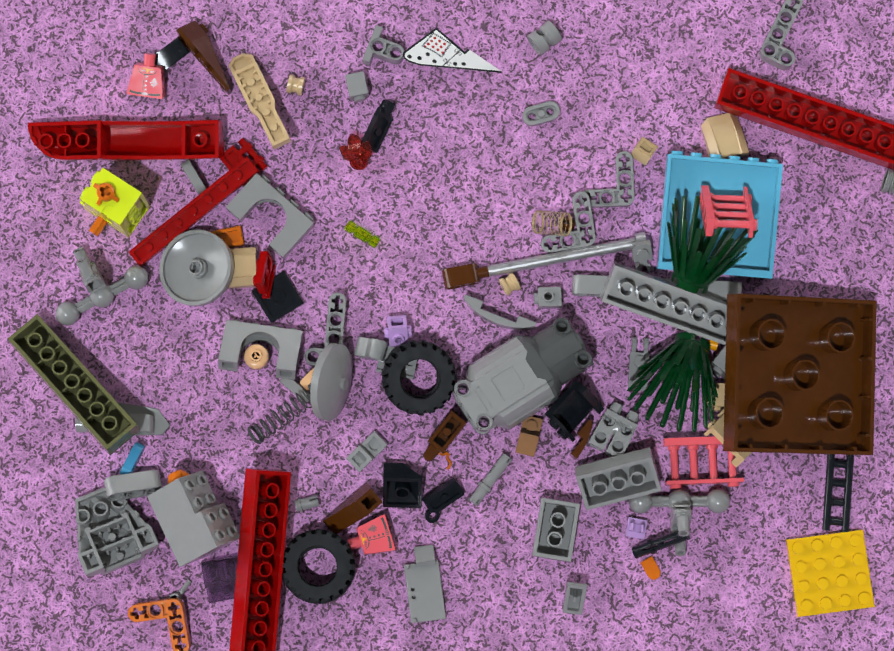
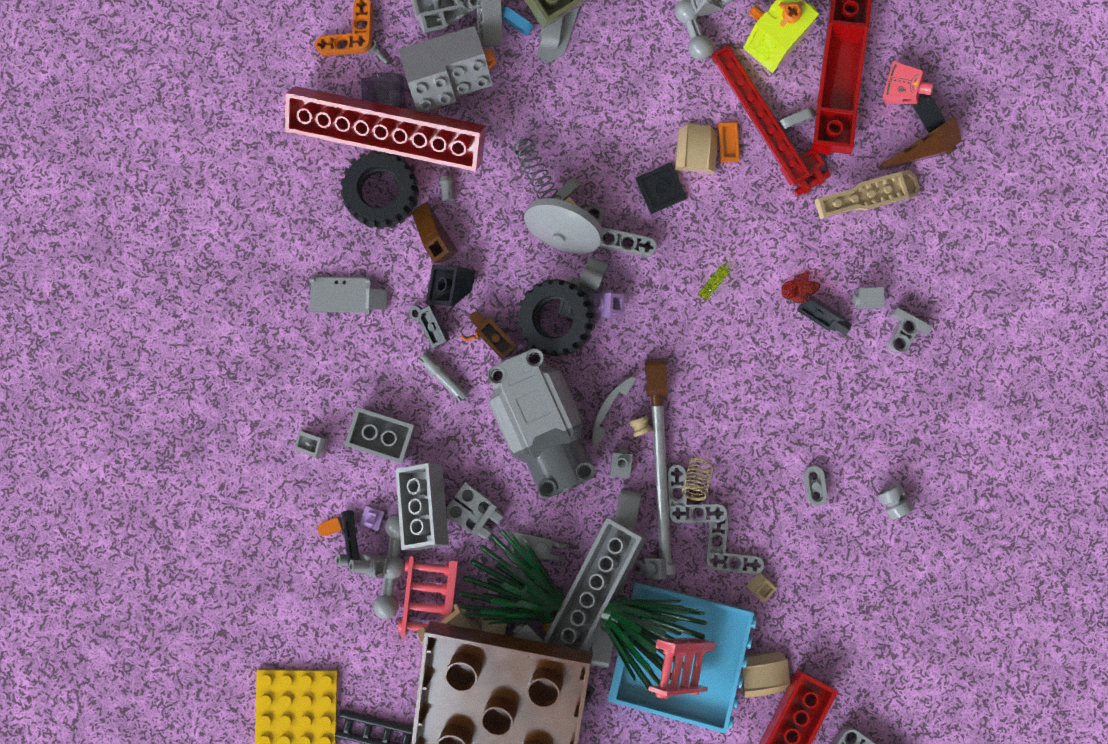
camera: 100 degrees right, 5 degrees up
light grey dish [159,230,234,307] -> none
light grey arch [218,320,303,380] -> none
light grey arch [226,173,314,259] -> none
light nougat head [244,344,269,370] -> none
red plate [253,251,276,299] -> none
tan wheel [286,74,305,96] -> none
light grey slope [346,430,389,472] -> none
coral torso [348,514,395,555] -> none
sticker [403,27,502,73] -> none
medium nougat slope [515,416,543,457] -> none
black panel [545,380,604,442] -> none
reddish brown slope [570,419,592,460] -> none

